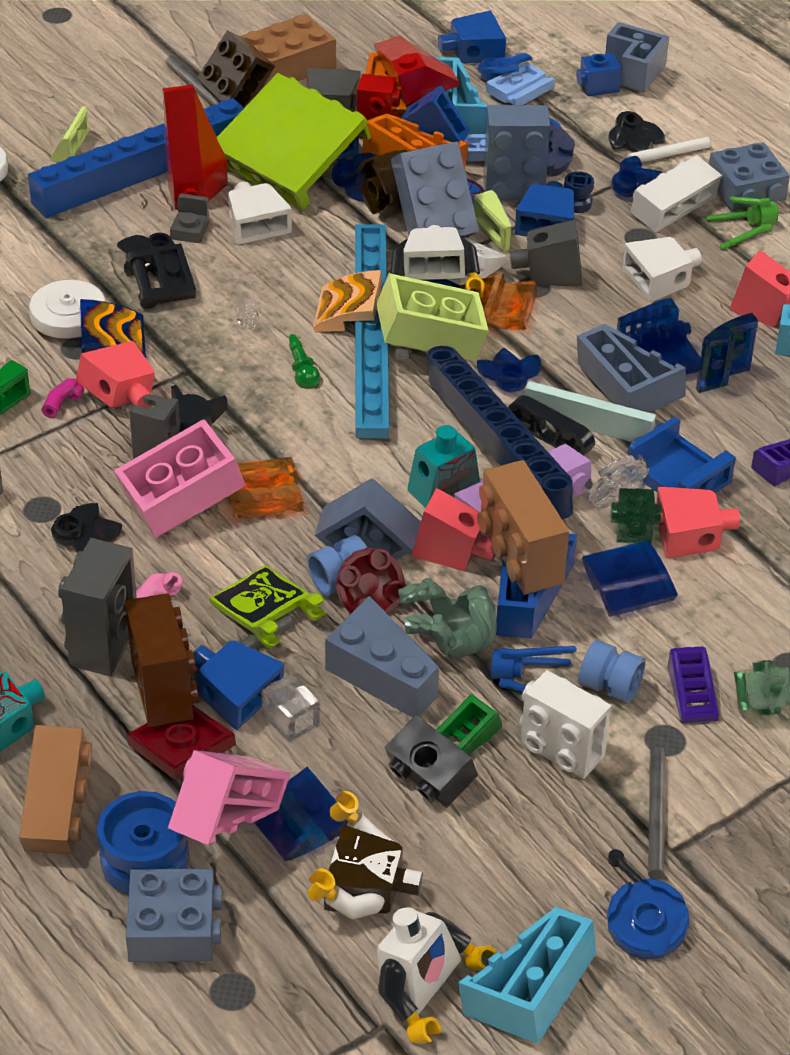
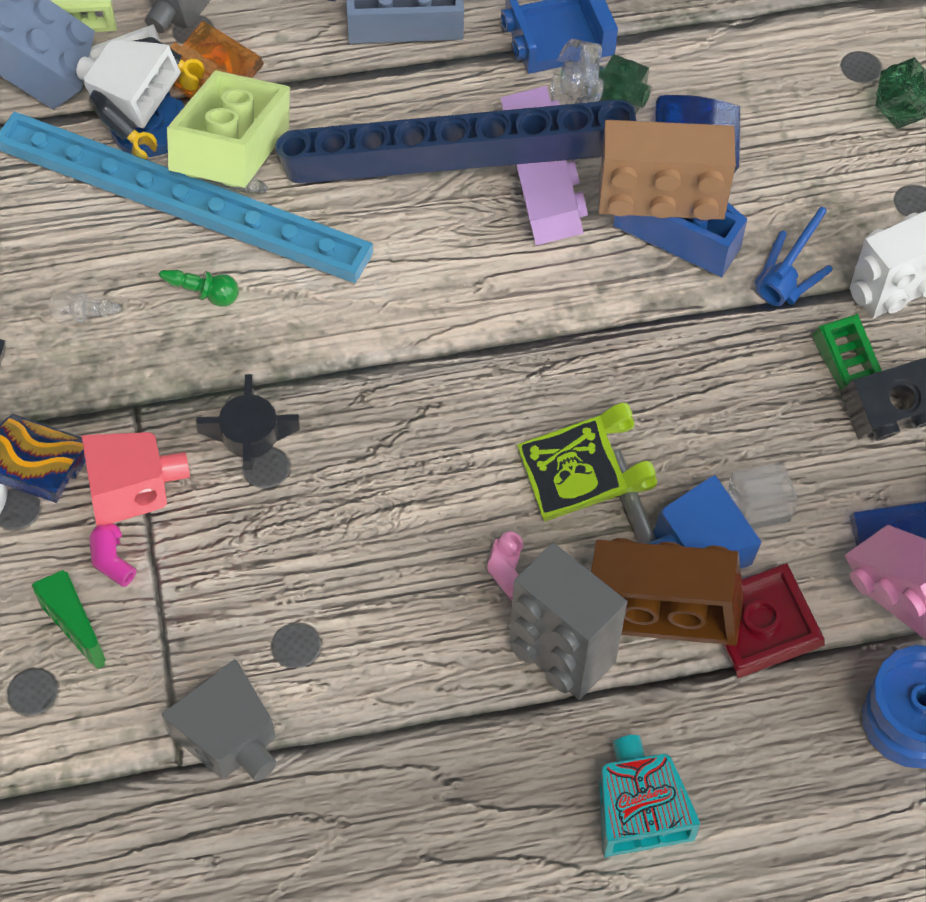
camera: 65 degrees left, 15 degrees up
medium nougat wedge [19,725,92,854] -> none
black plate [51,503,122,552] -> none
bright pink brick [114,419,246,538] -> none
dark grey hinge [129,395,180,459] -> none
clear orange slope [229,457,304,520] -> none
medium blue wheel [307,535,367,596] -> none
slope [313,270,383,332] -> none
sand blue brick [314,478,421,560] -> none
sand blue wedge [325,596,439,718] -> none
dark red dish [336,548,406,615] -> none
sand green hair [398,578,497,658] -> none
teal torso [408,425,480,508] -> none
coral torso [411,488,495,571] -> none
clear blue plate [477,348,541,392] -> none
black beam [508,395,595,456] -> none
light aqua tile [525,381,656,442] -> none
medium blue wheel [578,640,646,703] -> none
coral torso [655,487,740,558] -> none
dark purple slope [667,646,719,723] -> none

